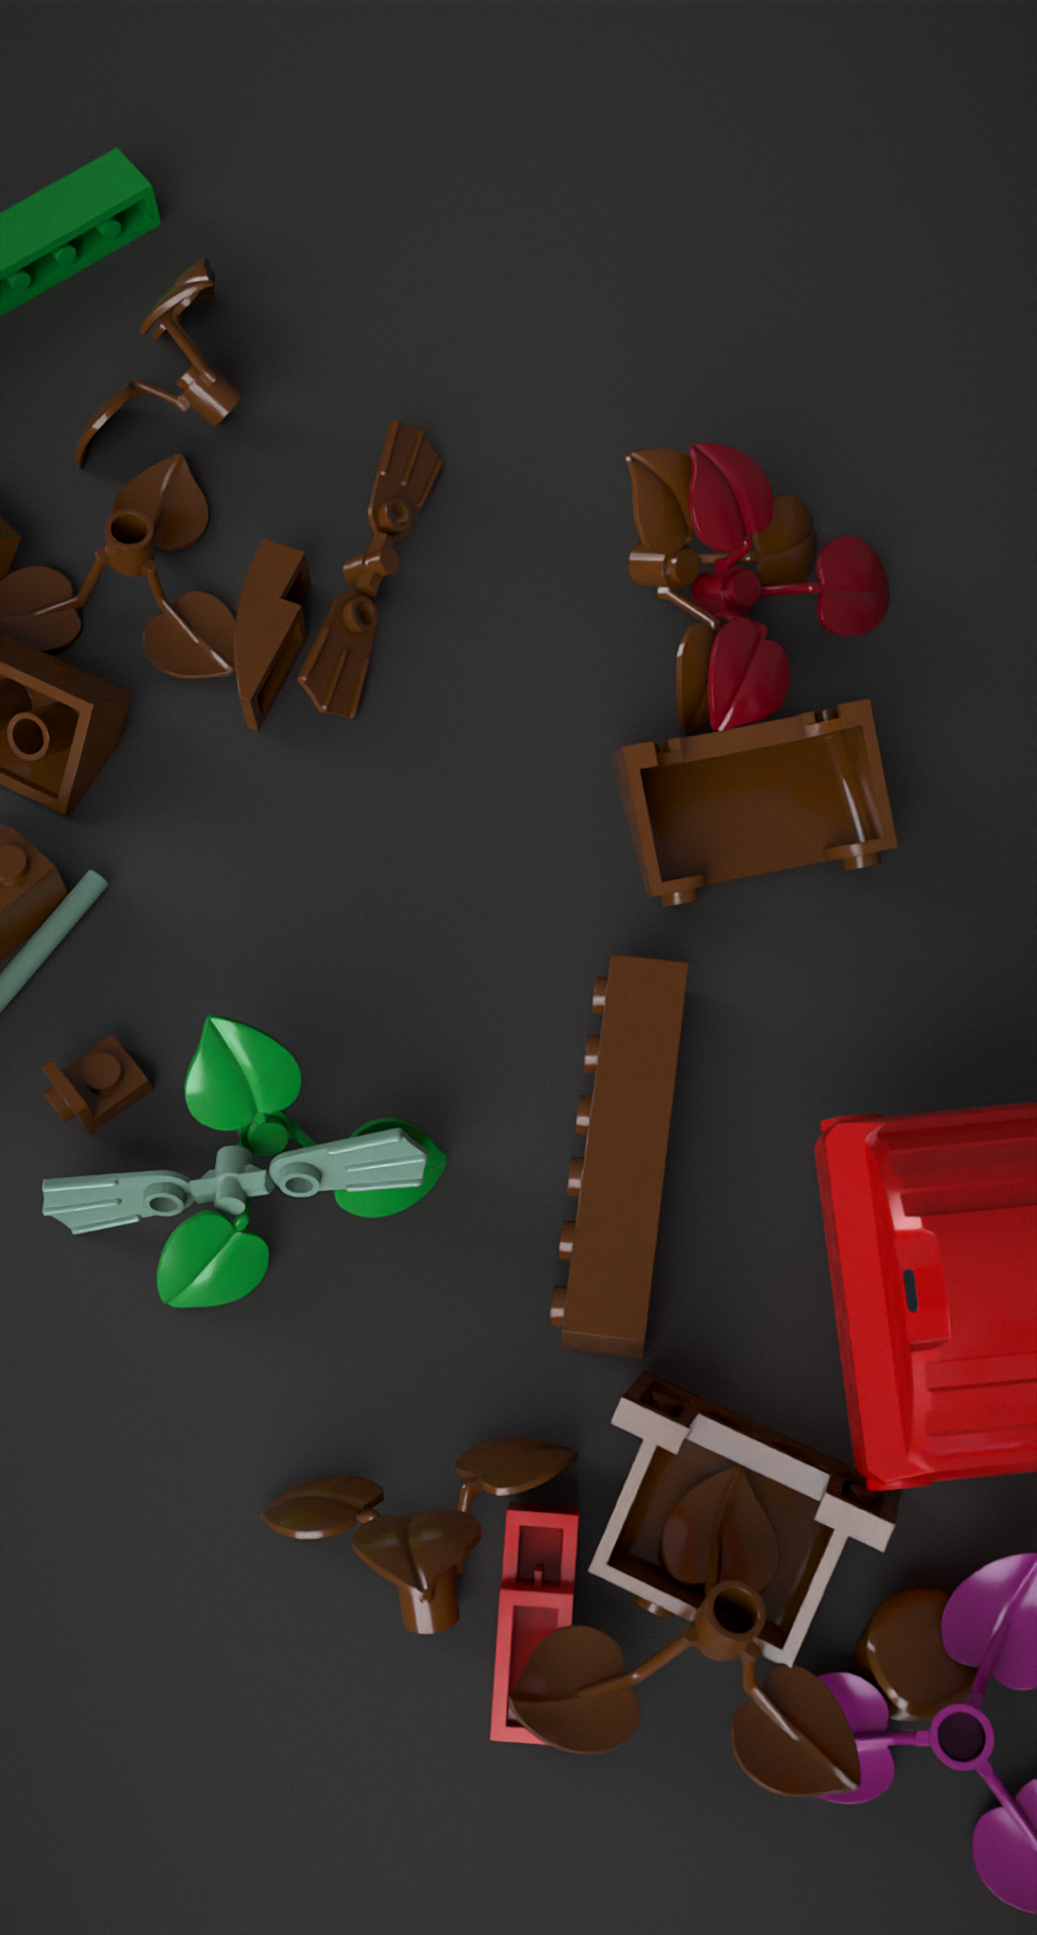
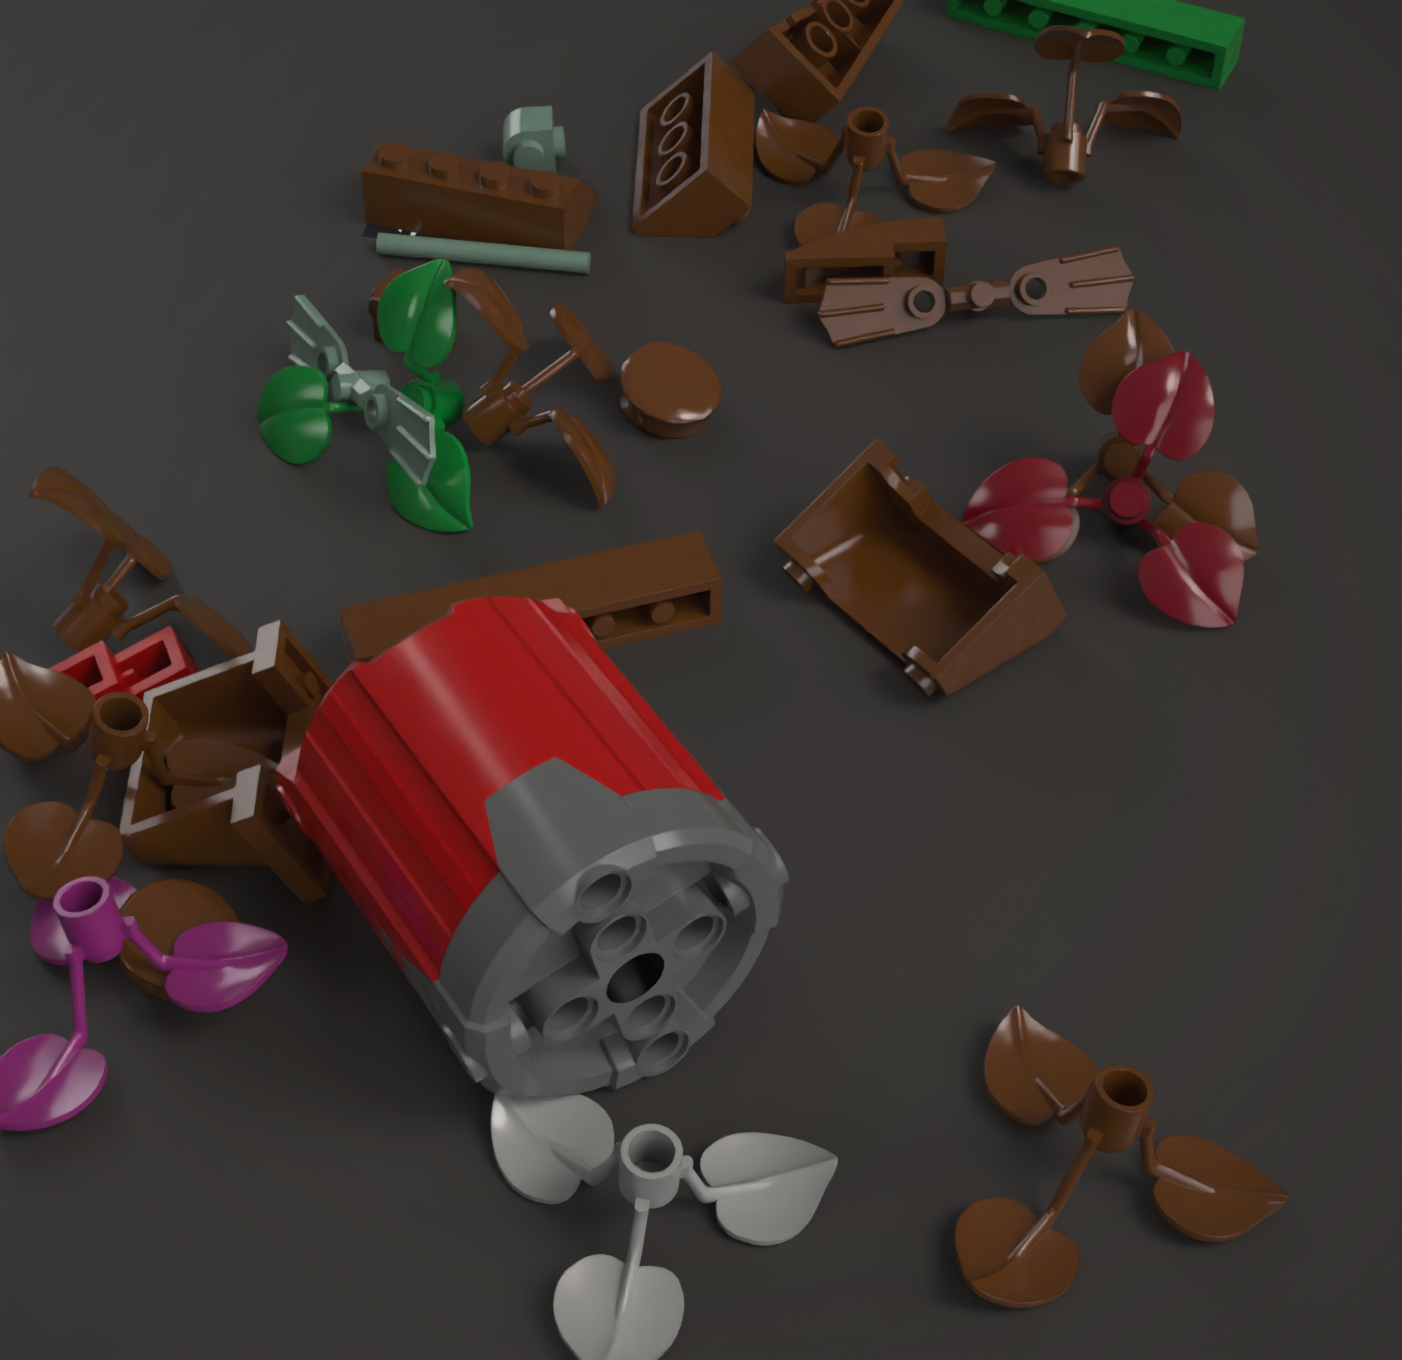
camera: 60 degrees right, 20 degrees down
none -> reddish brown plant [443,268,617,509]
none -> reddish brown piece [620,341,722,438]

